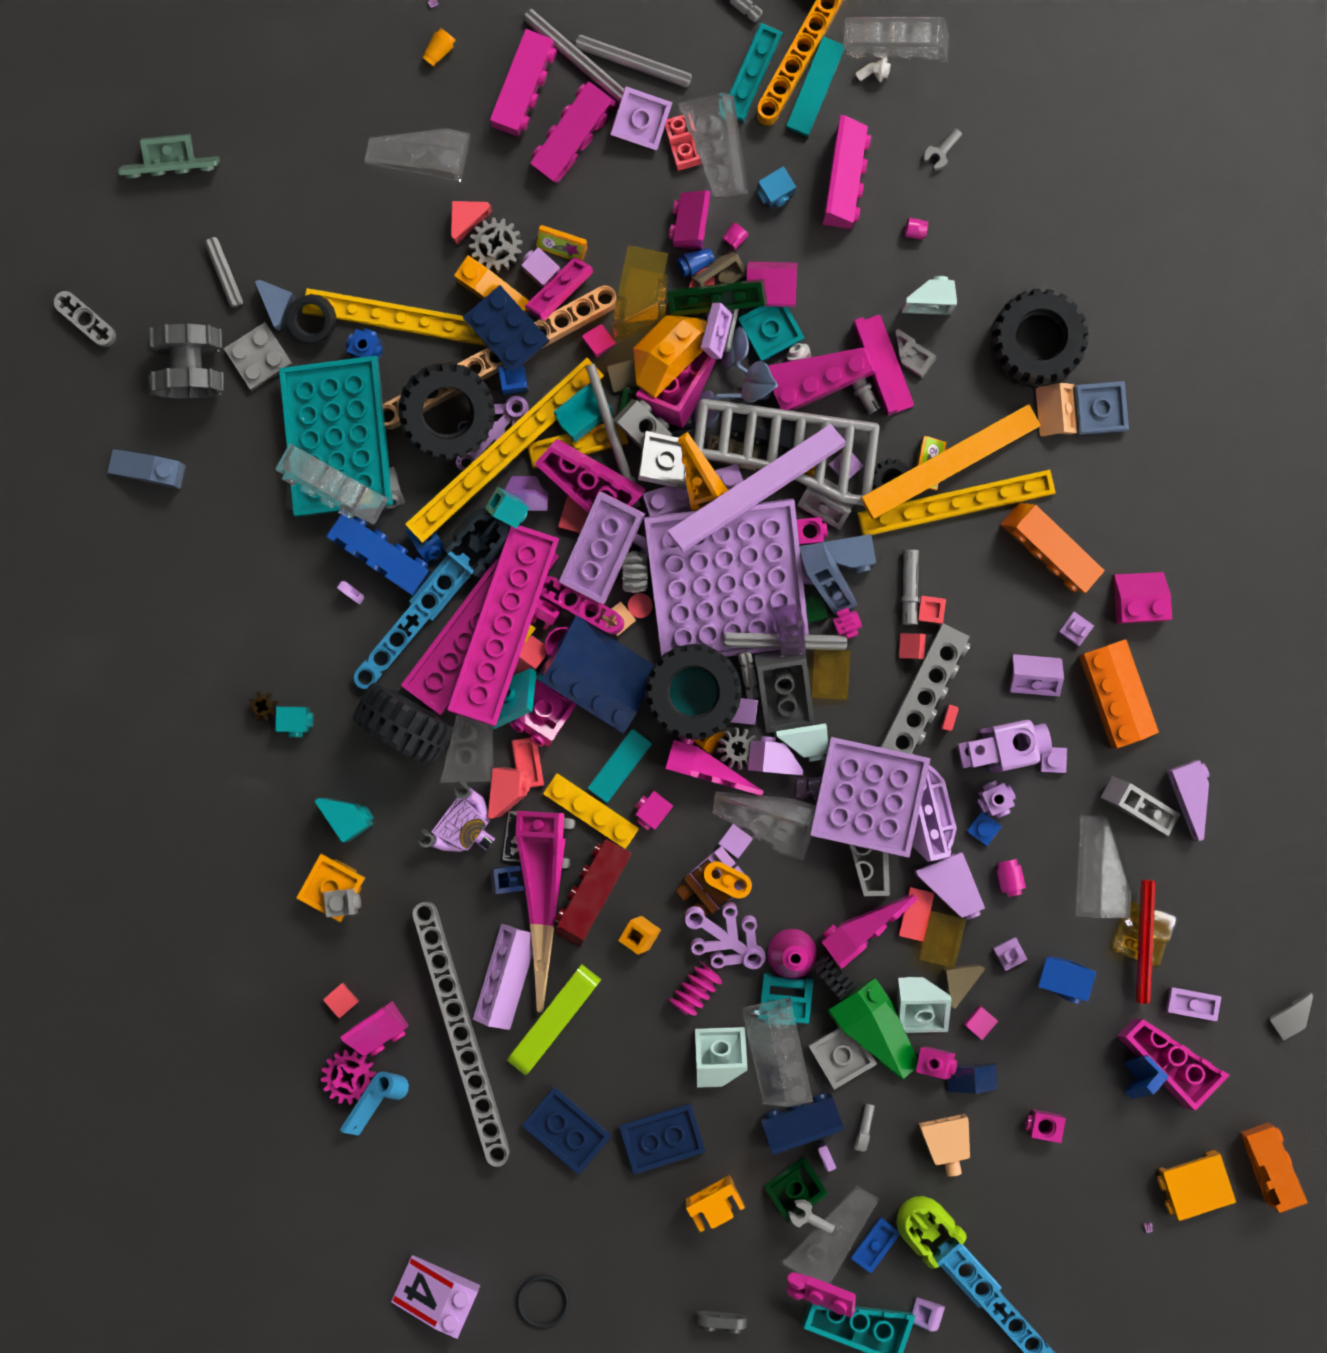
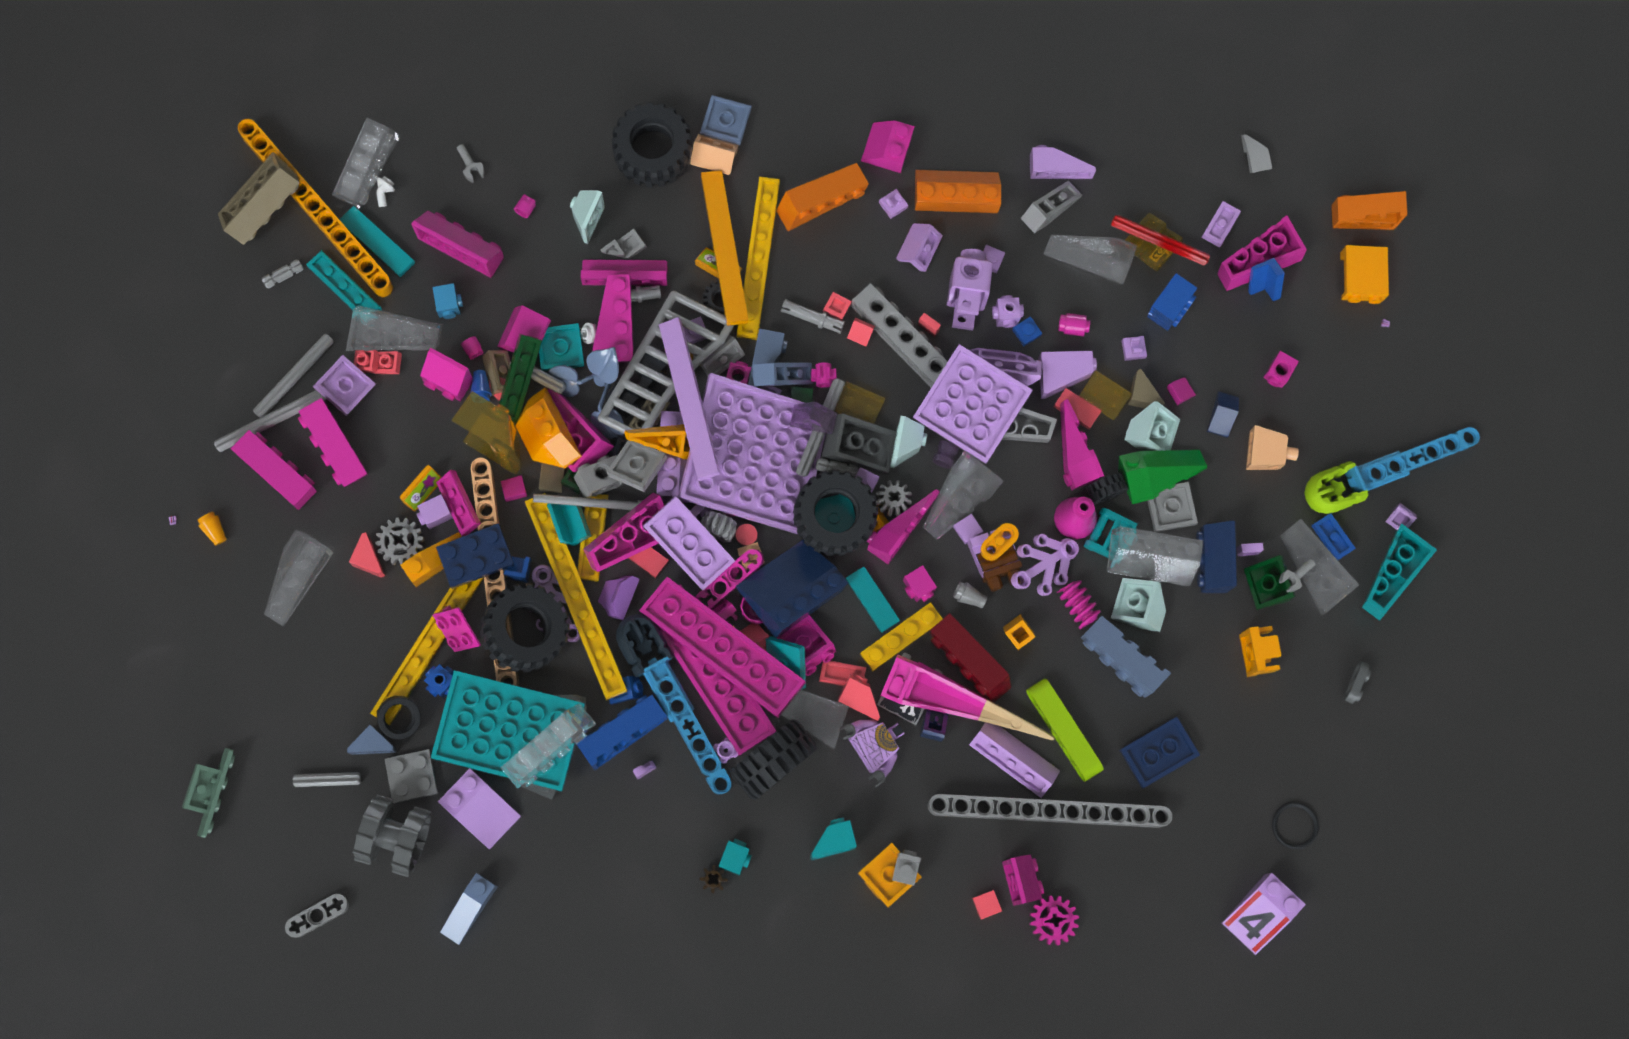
camera: 80 degrees left, 10 degrees down
dark azure door [340,1072,409,1136] -> none
teal brick [485,487,530,529] -> none
dark blue plate [619,1103,706,1174] -> none
lavender plate [701,303,733,359] -> none
lavender slope [748,736,803,775] -> none
dark pink hinge [786,1272,856,1318] -> none
light grey bar [854,1104,875,1152] -> none
dark pink brick [916,1046,957,1079] -> none
none -> dark pink hinge [433,605,481,652]
none -> lavender slope [438,768,521,850]
none -> lavender plate [713,738,738,764]
none -> light grey cone [953,582,987,608]
none -> sand blue wedge [1081,616,1171,698]

